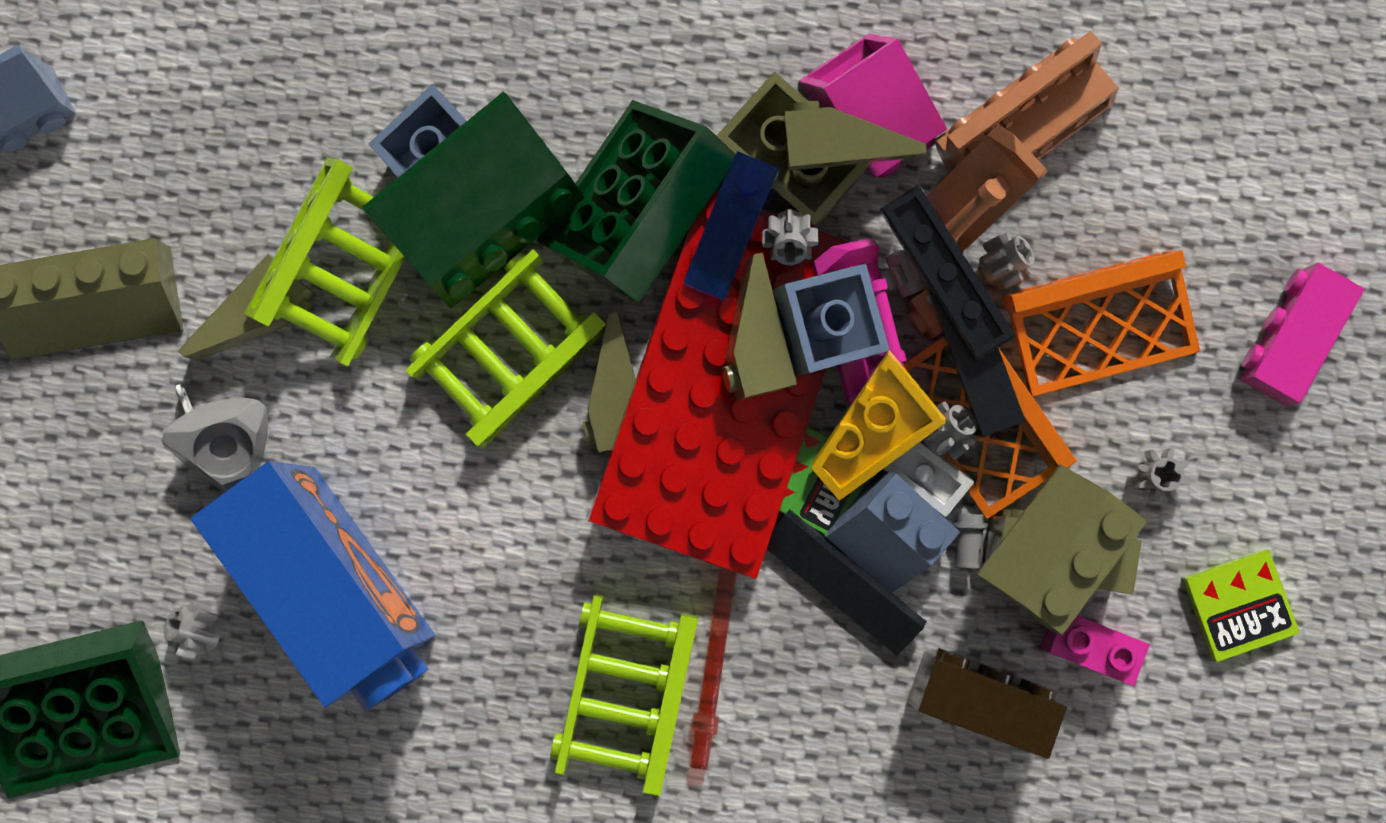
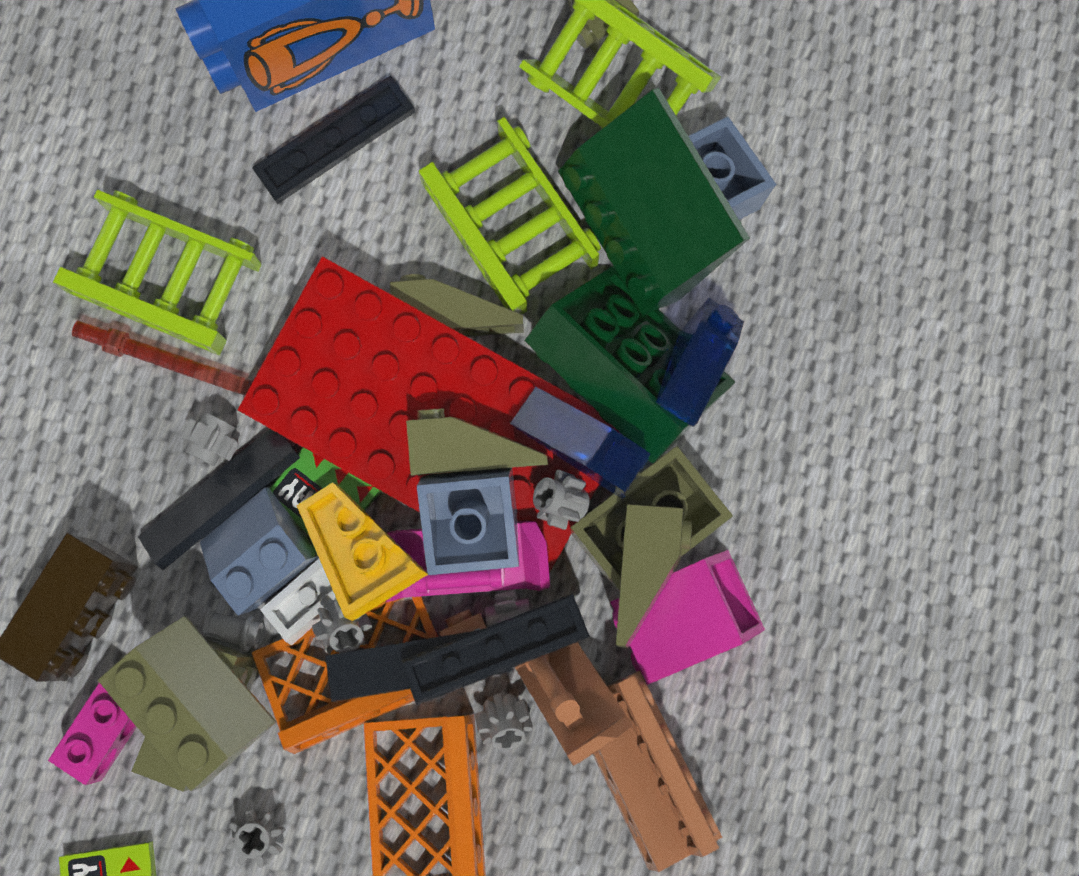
camera: 95 degrees right, 5 degrees down
none -> light grey gear [180,413,239,467]
none -> black tile [252,75,415,204]
none -> clear blue slope [656,297,744,427]

